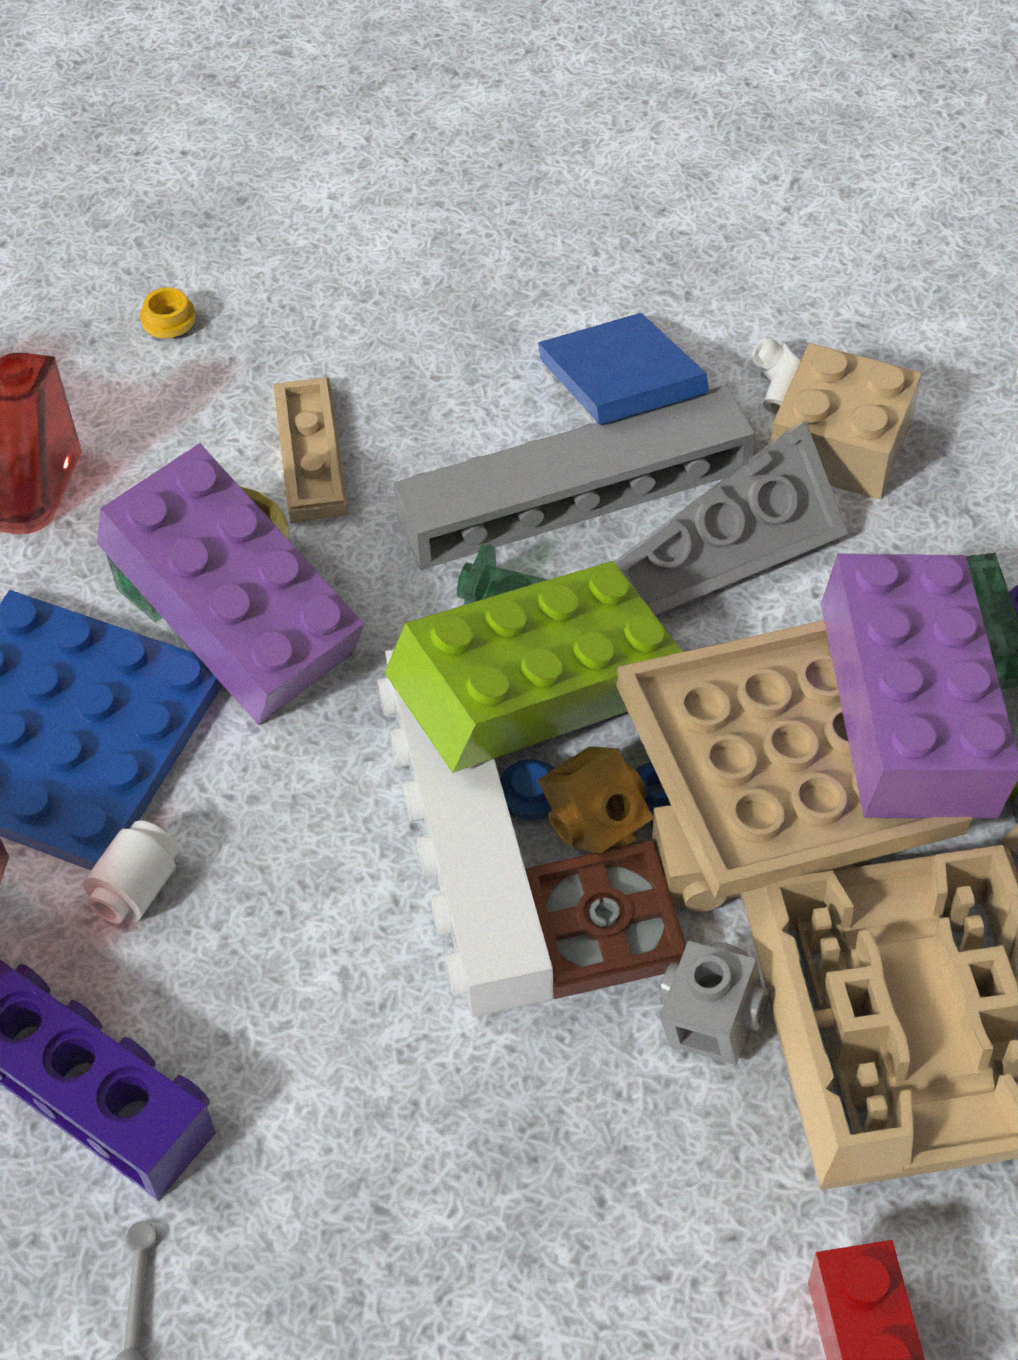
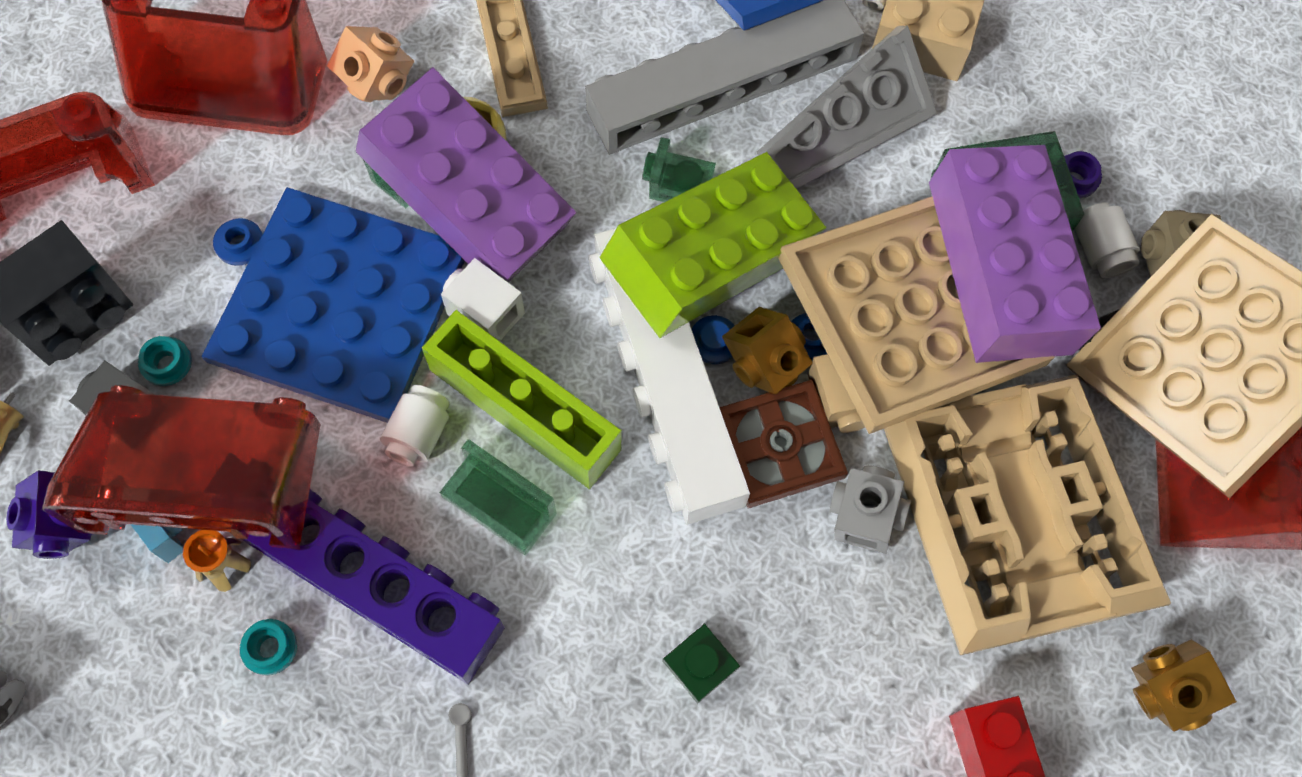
camera: 10 degrees left, 15 degrees up
none -> light nougat brick [327,26,414,102]
none -> lime brick [422,310,622,490]
none -> clear green panel [439,439,557,556]
none -> white brick [441,258,525,341]
none -> dark green plate [662,623,740,704]

